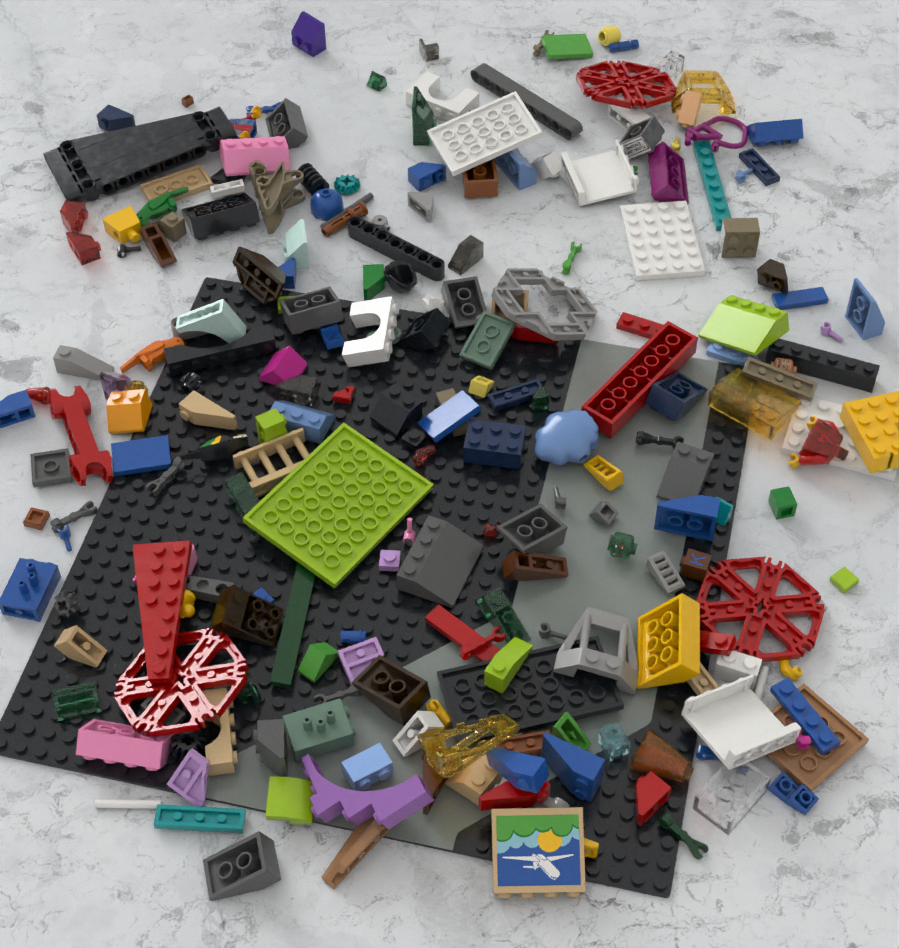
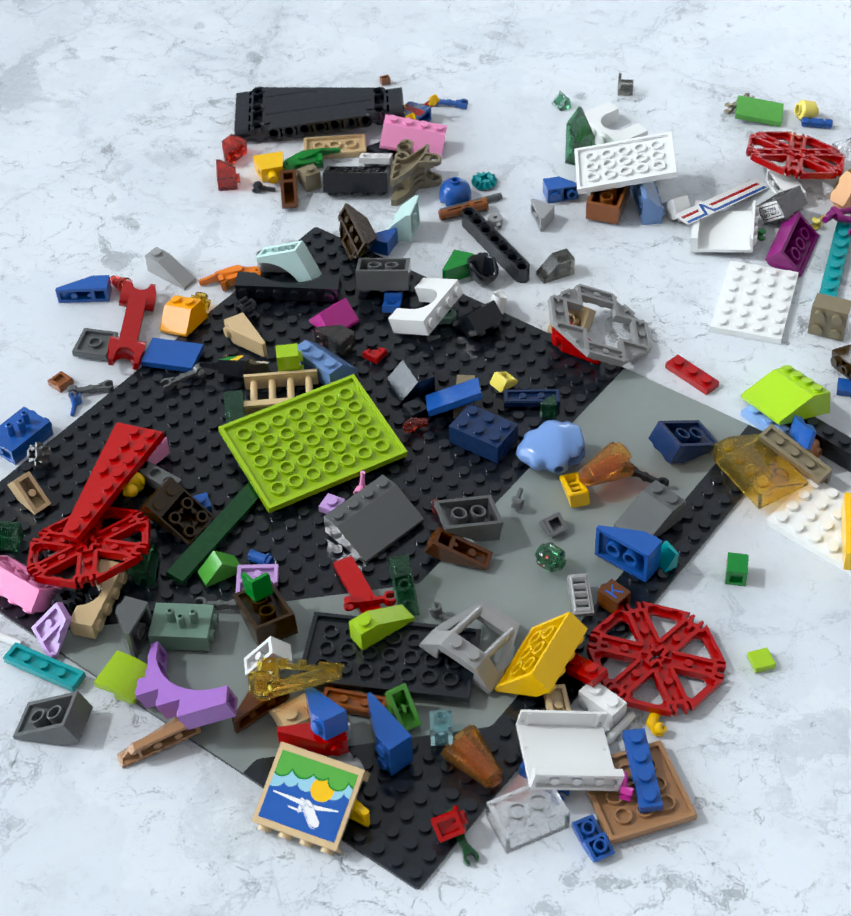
camera: 25 degrees right, 5 degrees down
dark blue slope [97,104,136,131] -> none
clear purple slope [99,372,133,400] -> none
dark grey slope [265,98,308,149] -> none
dark purple slope [291,11,326,57] -> none
black piece [296,163,330,196] -> none
light blue brick [341,743,393,791] -> none
yellow arm [426,699,451,728] -> none
dark grey slope [441,276,487,329] -> none
sand green tile [459,310,516,370] -> none
dark grey beam [470,63,583,140] -> none
bright green piece [562,241,582,274] -> none
red brick [581,321,698,439] -> none
red slope [635,771,671,827] -> none
clear red torso [788,416,849,468] -> none
none -> green panel [241,572,273,602]
none -> red bracket [431,805,469,843]
none -> clear orange cone [578,441,634,486]
none -> white sticker [675,178,770,225]
none -> blue slope [789,415,817,450]

